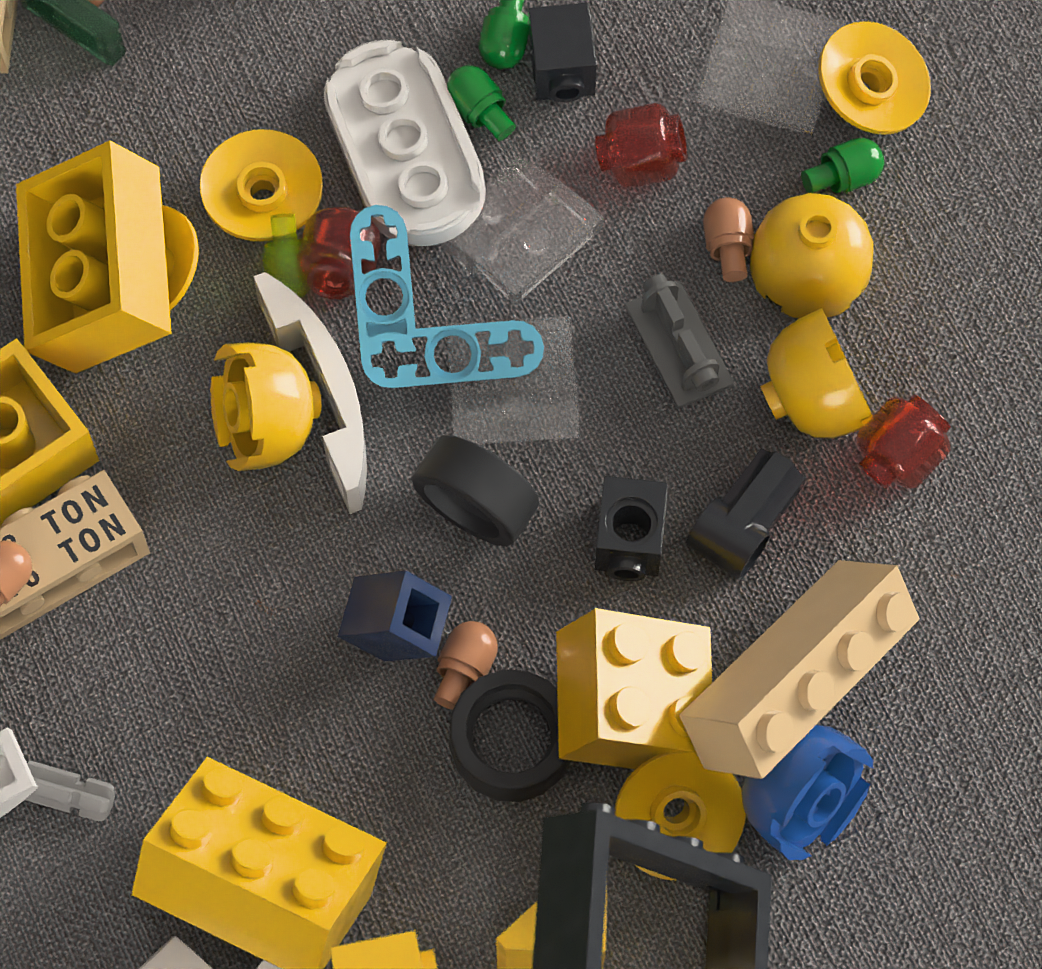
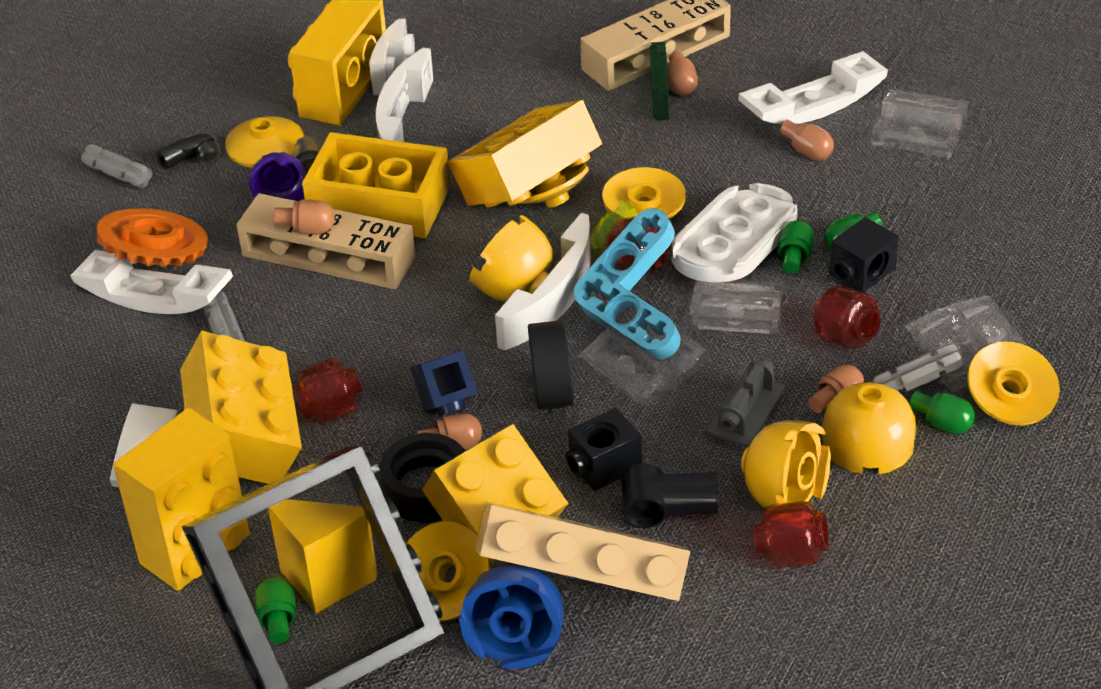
camera: 55 degrees right, 25 degrees down
none -> clear red head [292,358,363,425]
none -> light grey axle [873,343,963,392]

